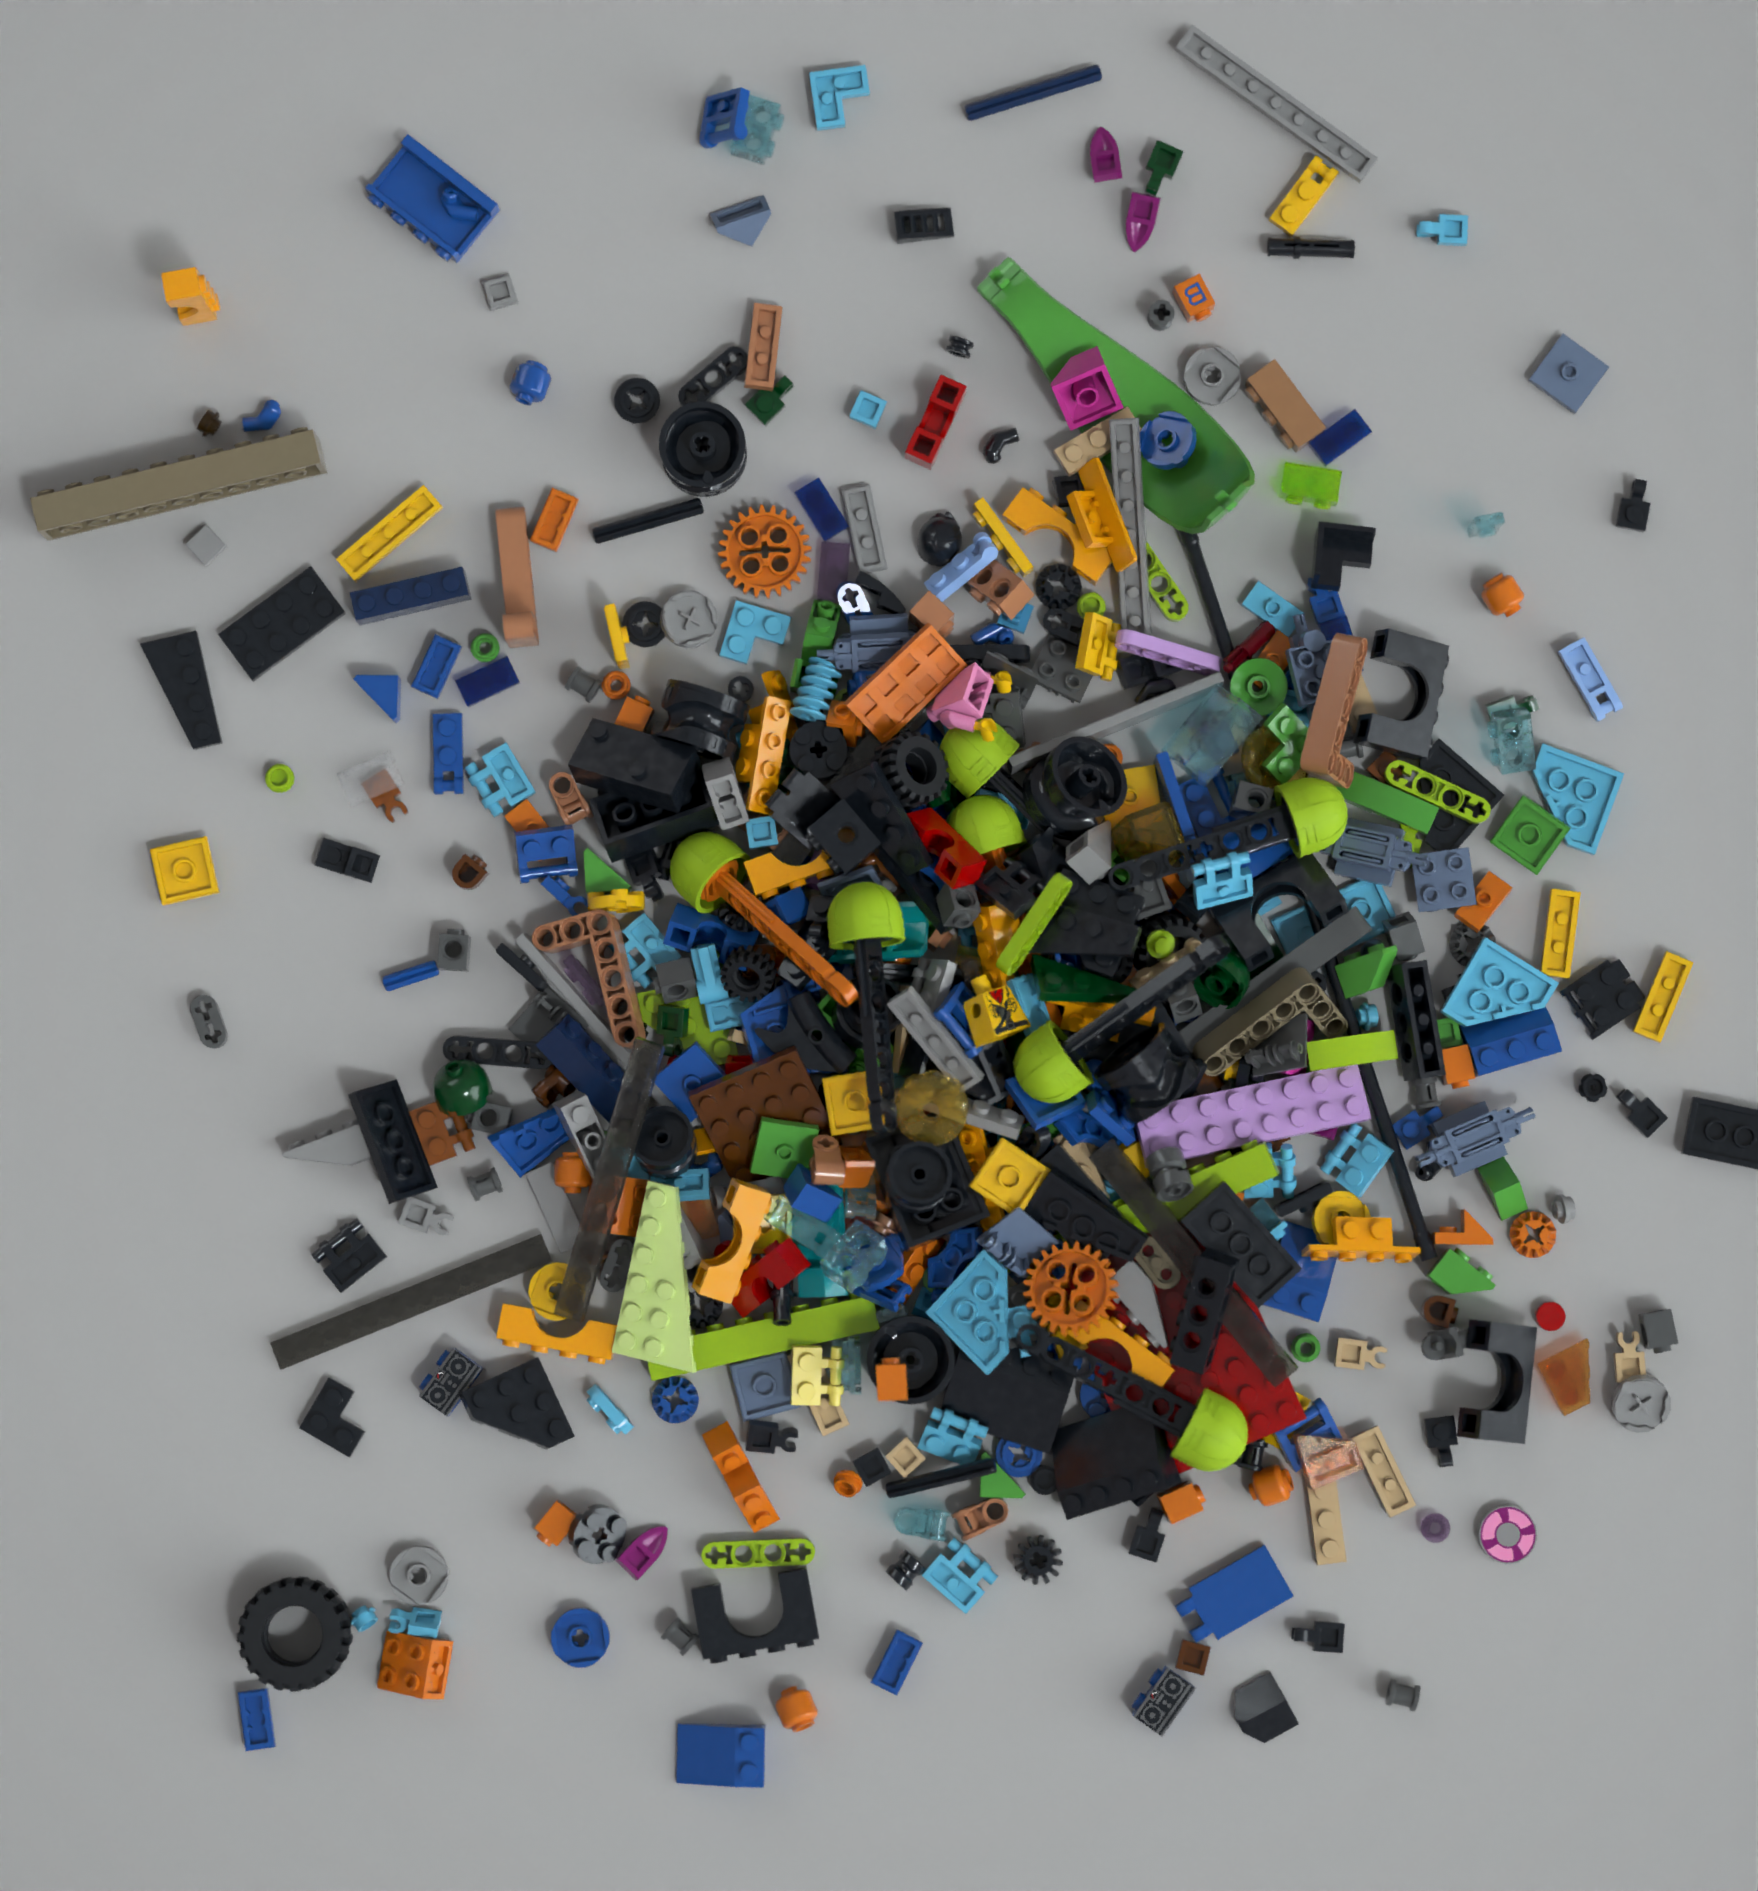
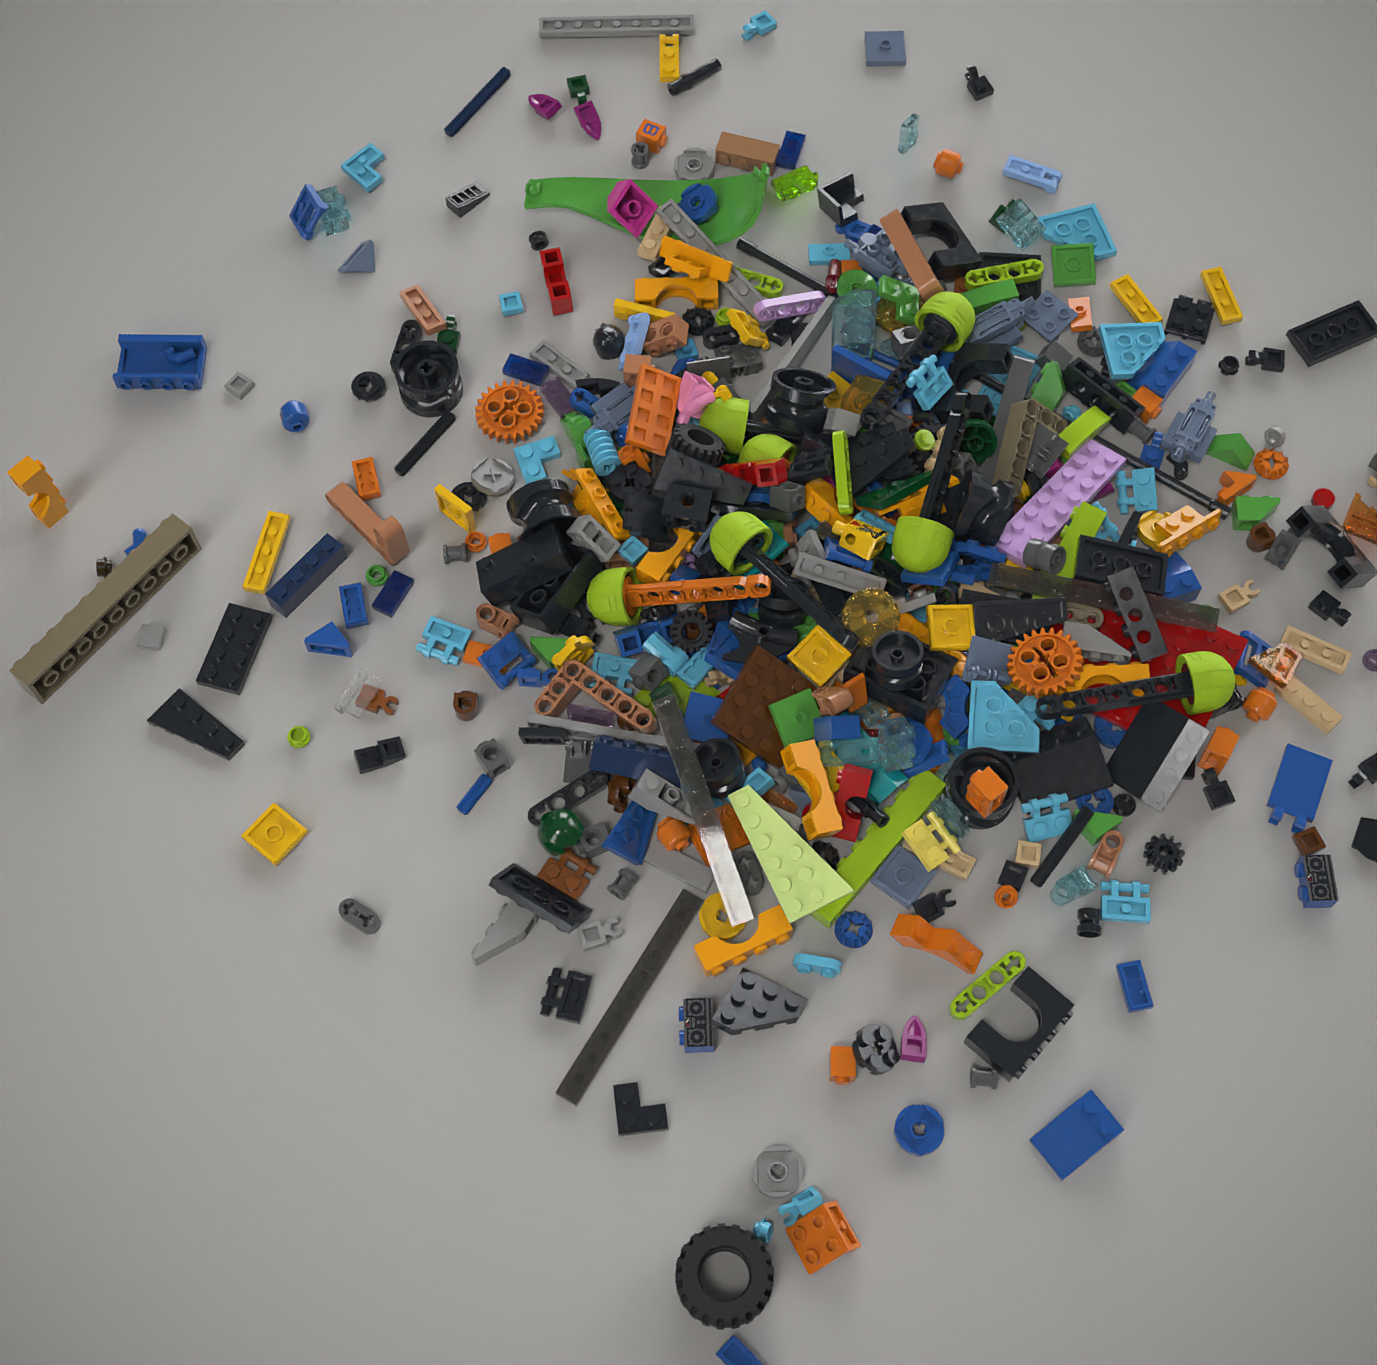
camera: 35 degrees left, 20 degrees down
blue plate [433,713,464,795] -> none
orange head [775,1686,818,1732] -> none
black arm [983,428,1019,464] -> none

